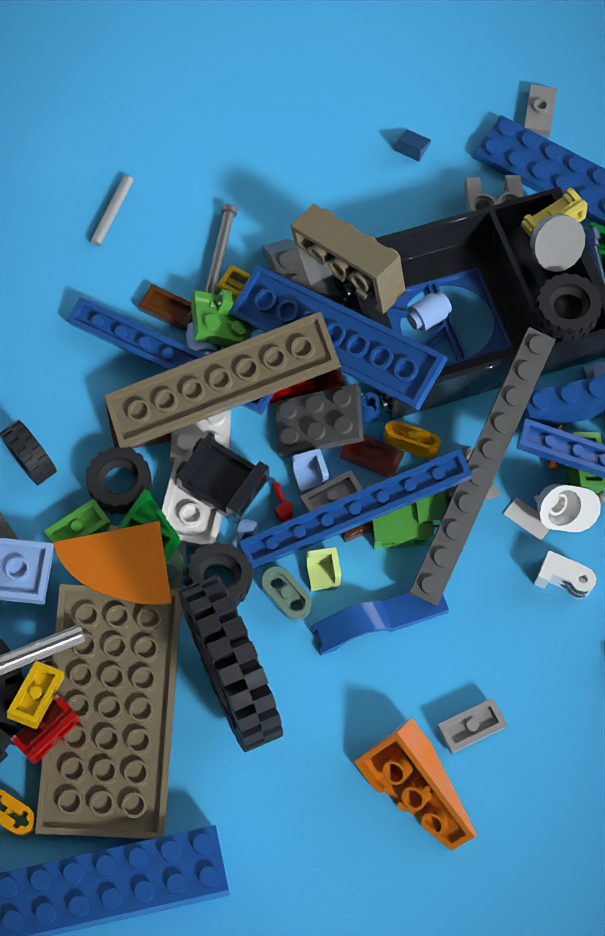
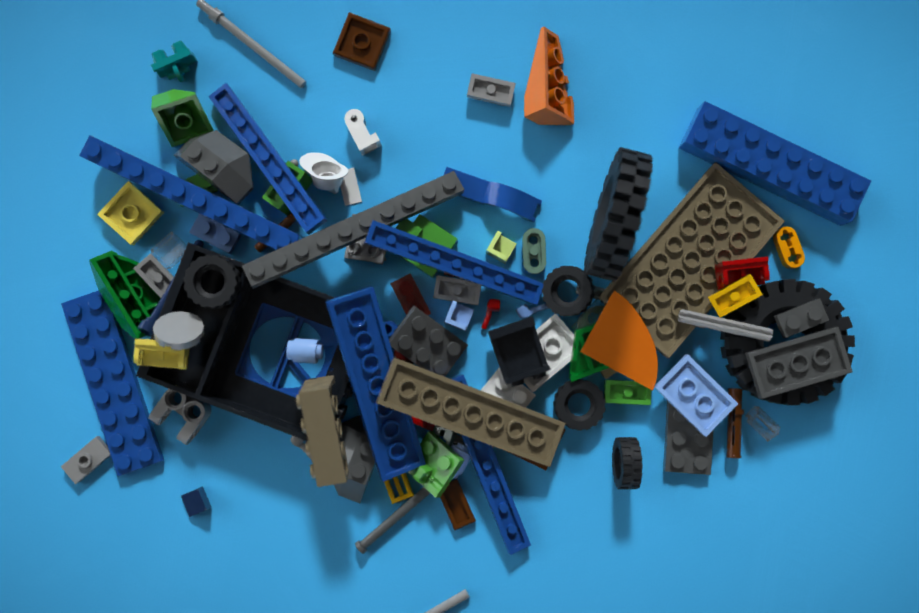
camera: 140 degrees left, 20 degrees up
light orange plate [383,421,441,459] -> none

